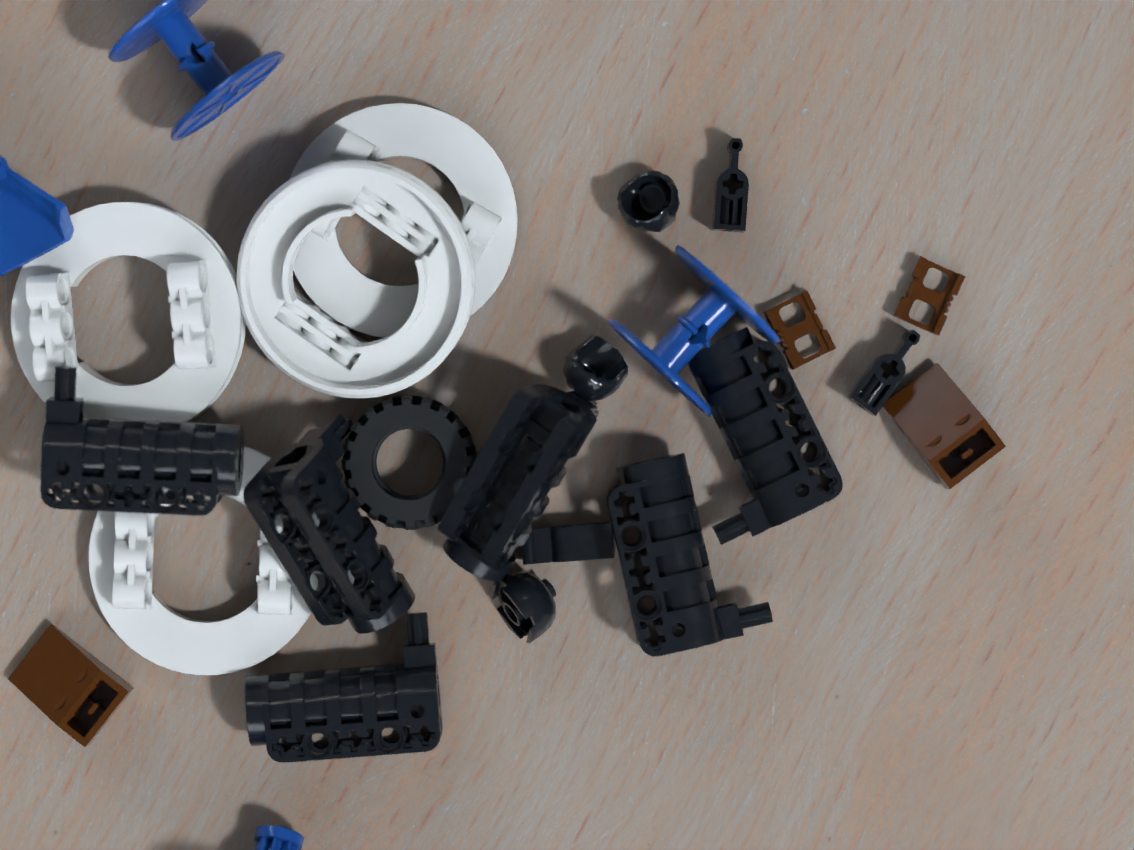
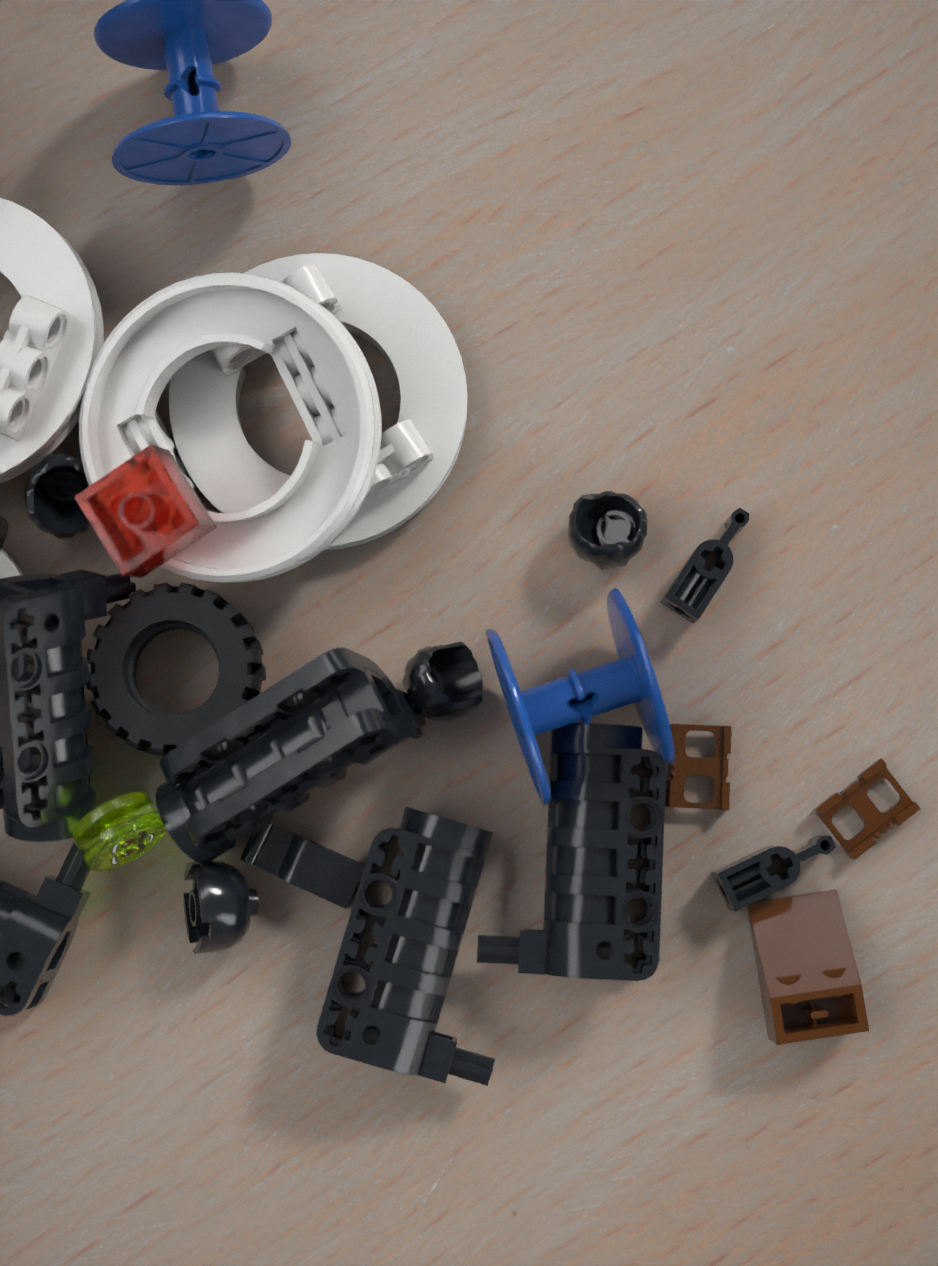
camera: 20 degrees right, 5 degrees down
none -> black hair [25,453,102,539]
none -> clear neon green head [72,792,166,872]
none -> clear red brick [75,445,217,578]

